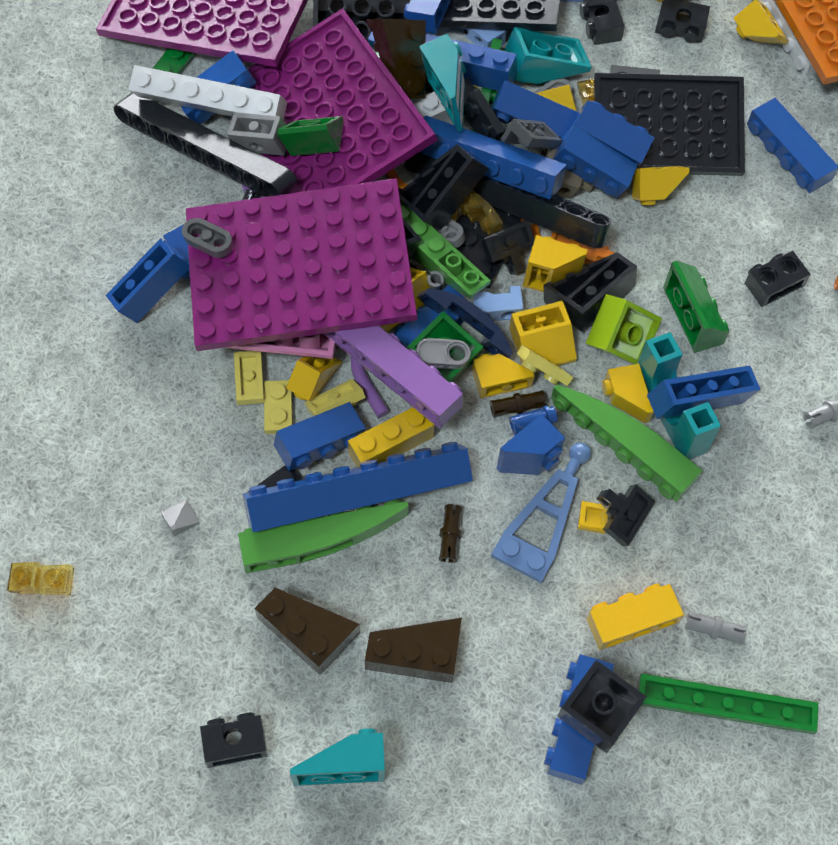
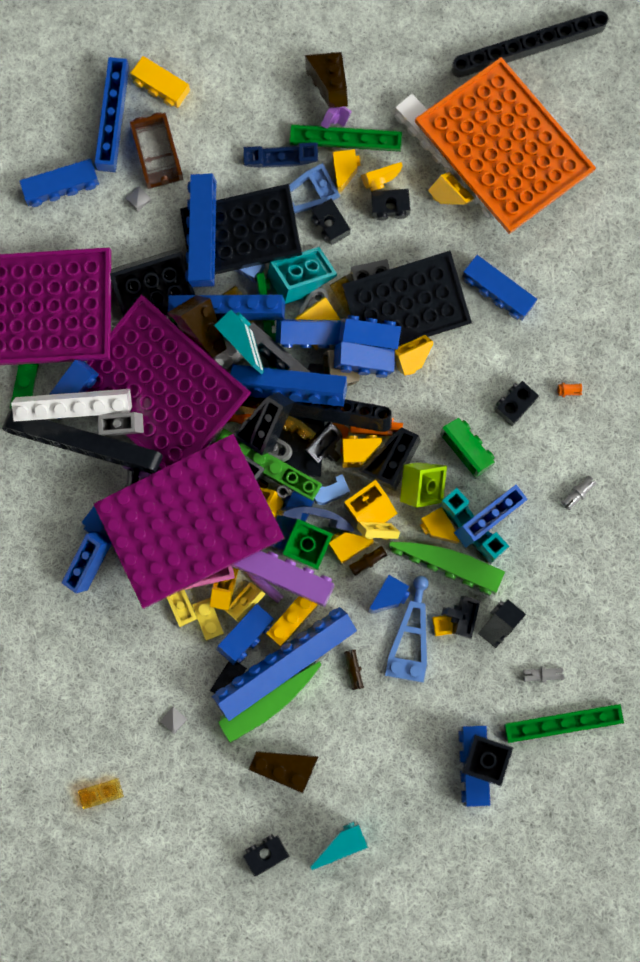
camera: 15 degrees left, 15 degrees up
dark grey plate [182,218,233,258] -> none
green slope [277,116,343,156] -> none
dark brown wedge [365,617,462,683] -> none
light grey piece [415,338,471,369] -> none
dark grey bracket [501,119,563,149] -> none
blue plant [509,406,558,435] -> none
yellow brick [586,583,684,651] -> none
none -> black wedge [478,599,526,648]

